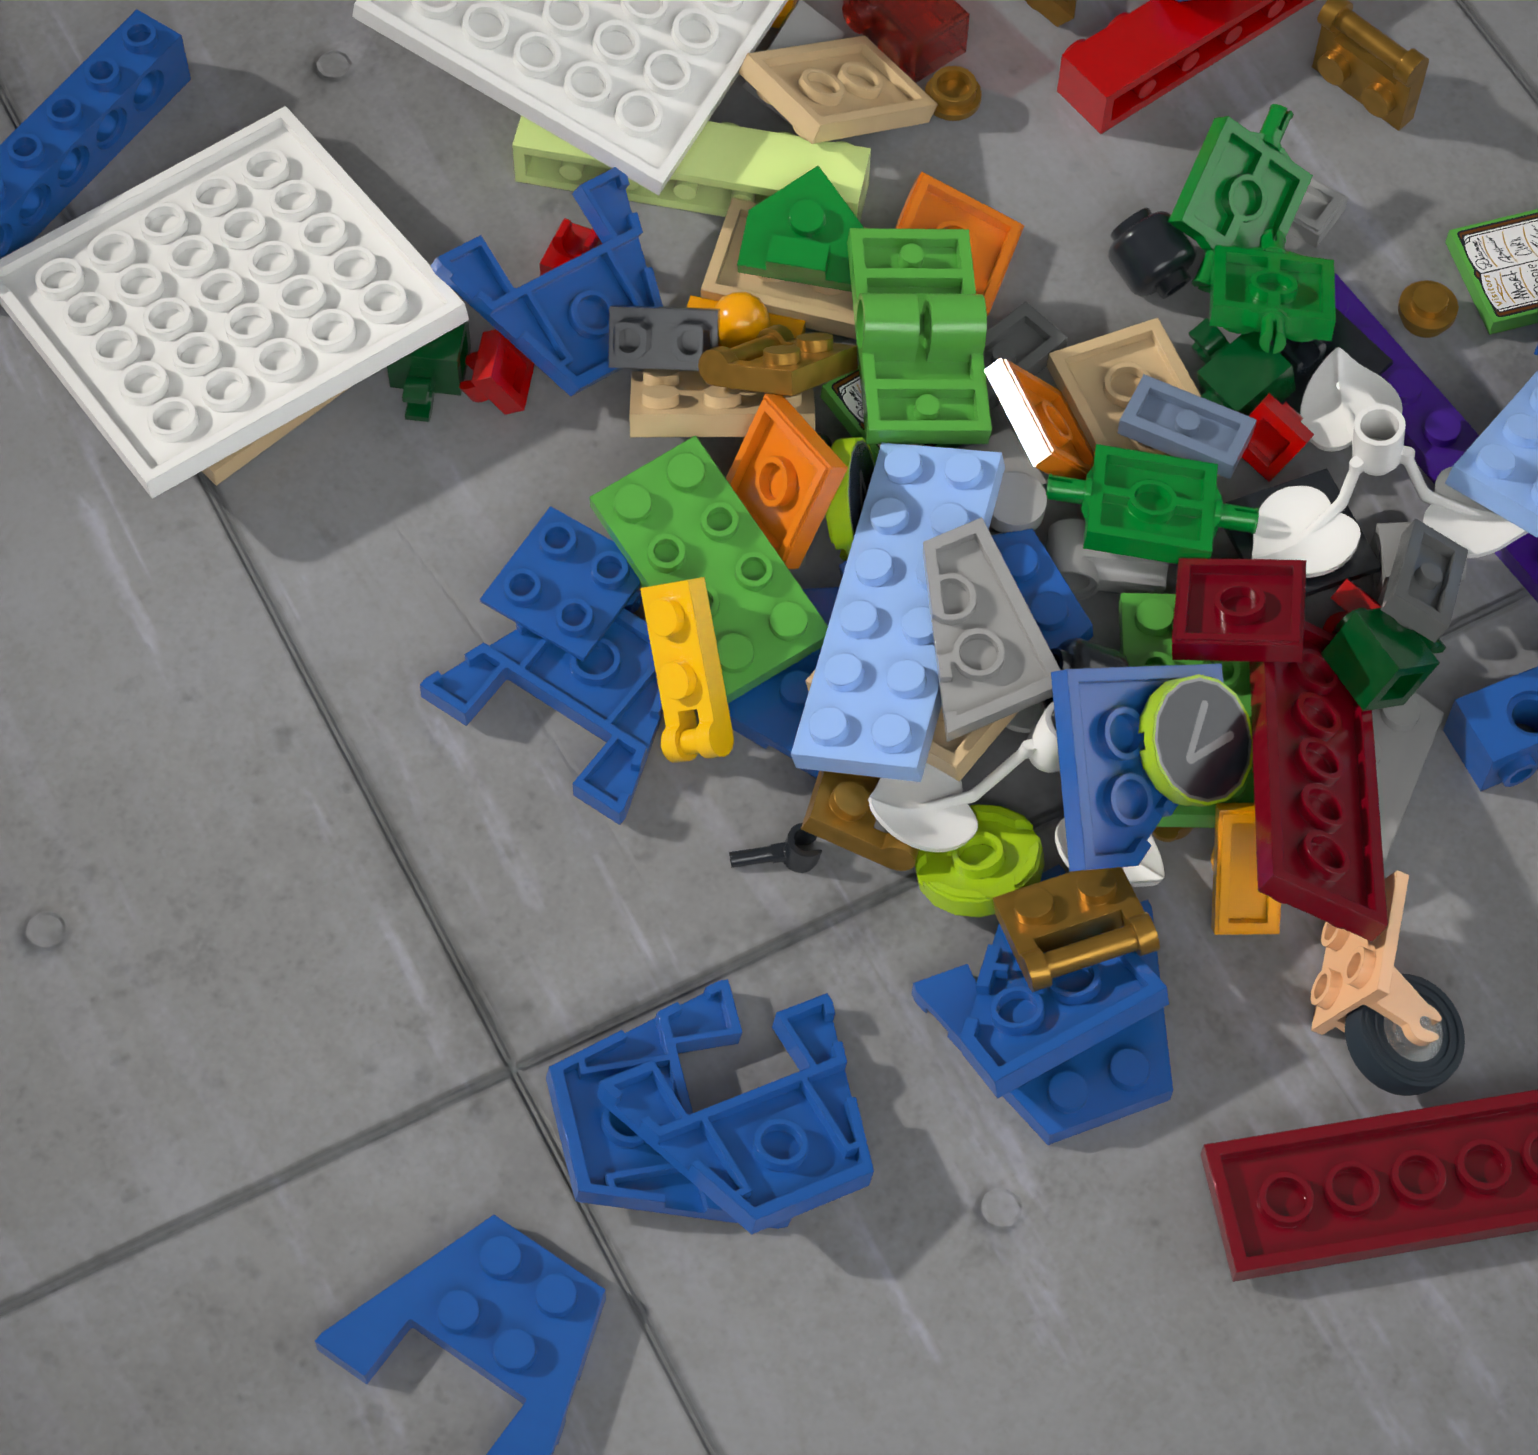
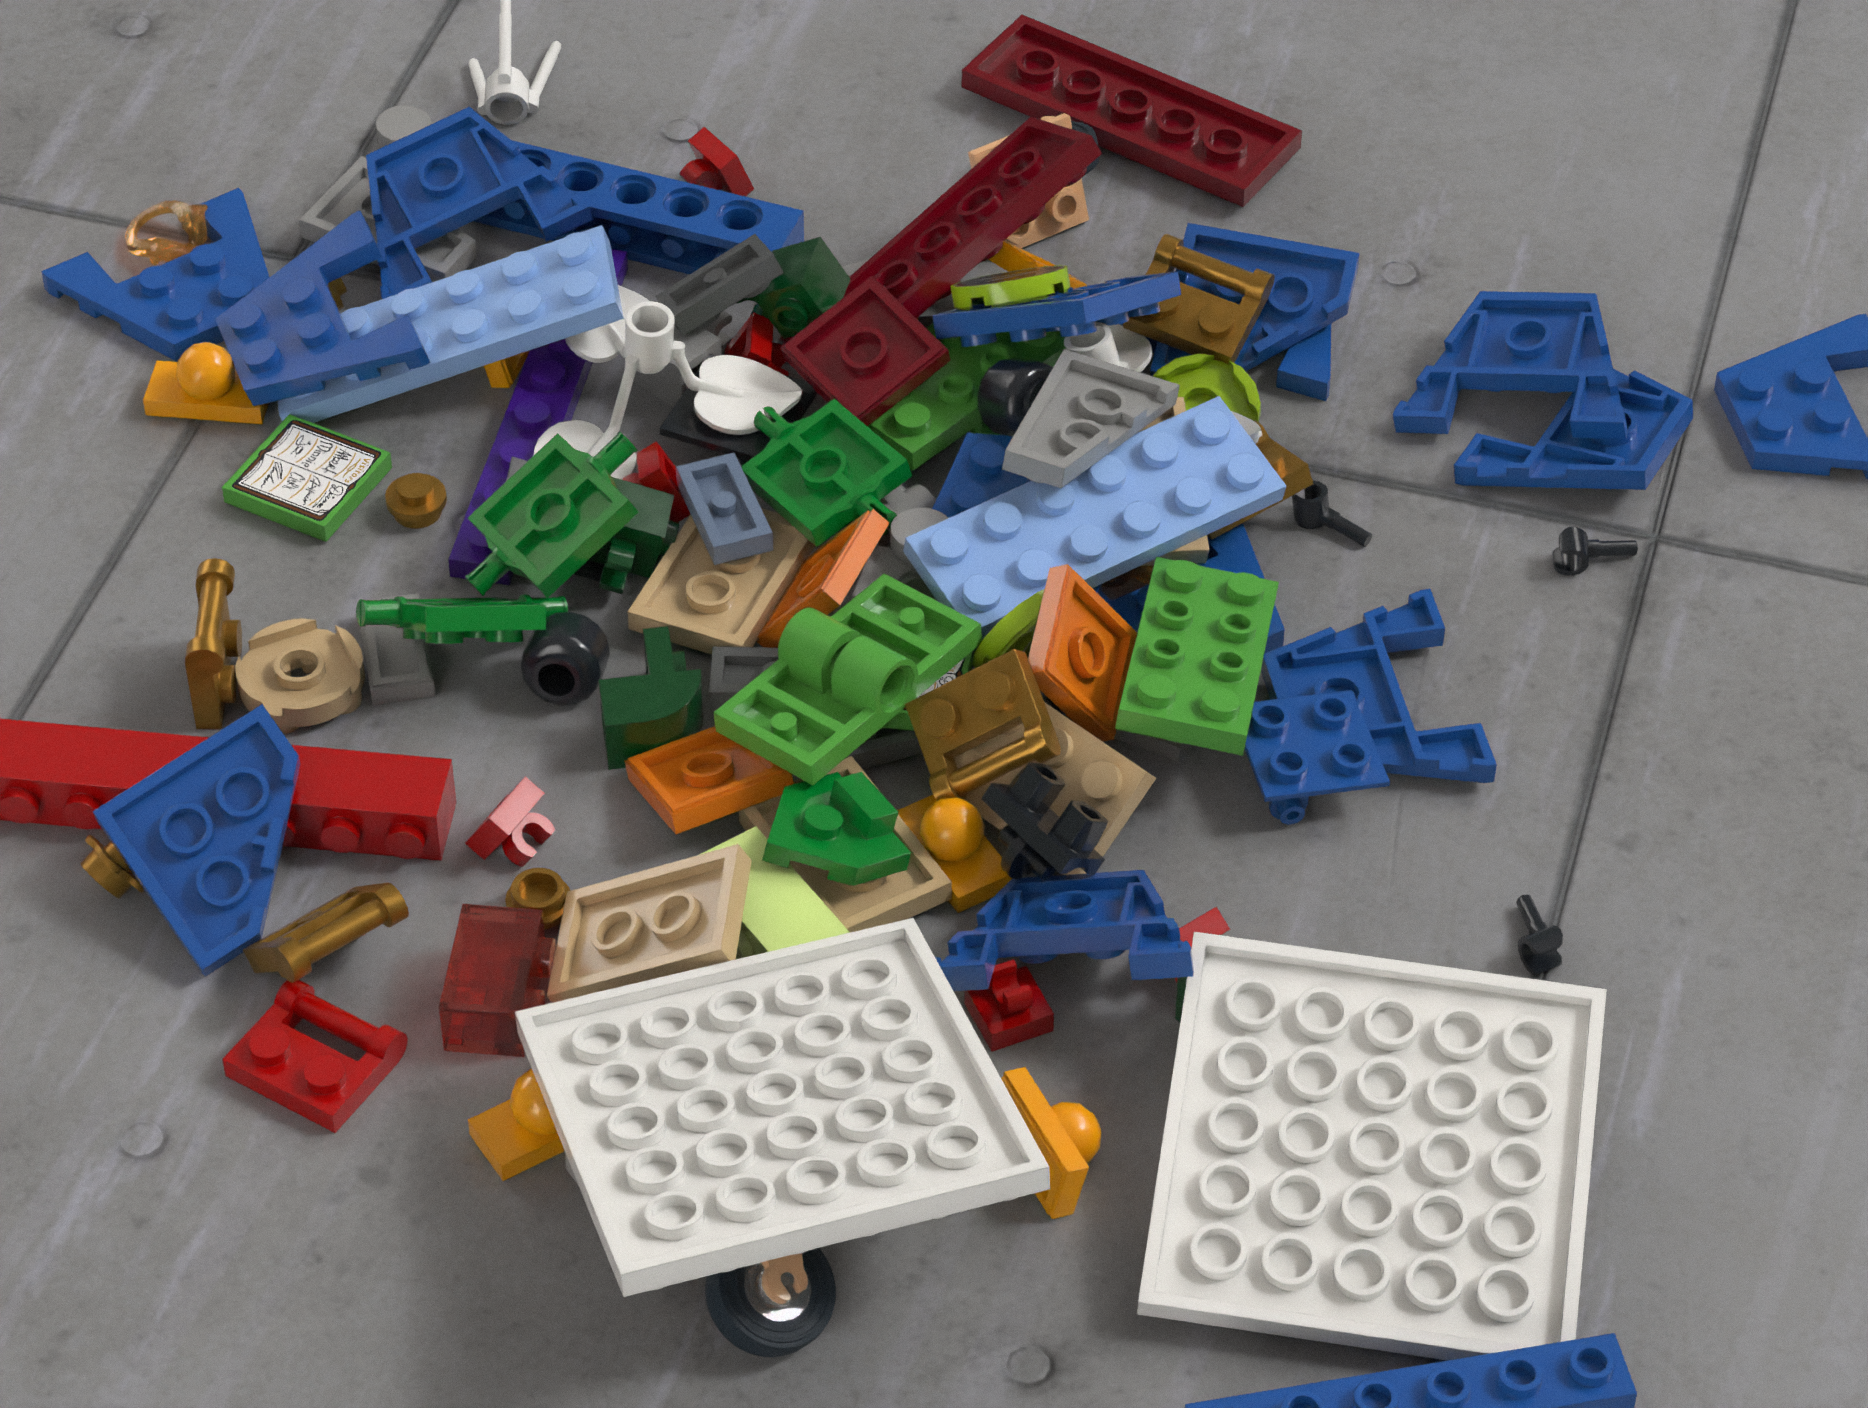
camera: 135 degrees left, 15 degrees down
yellow plate [640,577,734,763] -> none
none -> tan plate [235,618,365,734]
none -> tile [465,776,555,867]
none -> dark green brick [599,626,703,770]
none -> light orange tile [1001,1067,1101,1219]
none -> black hand [1516,895,1563,975]
none -> black hand [1553,526,1638,576]

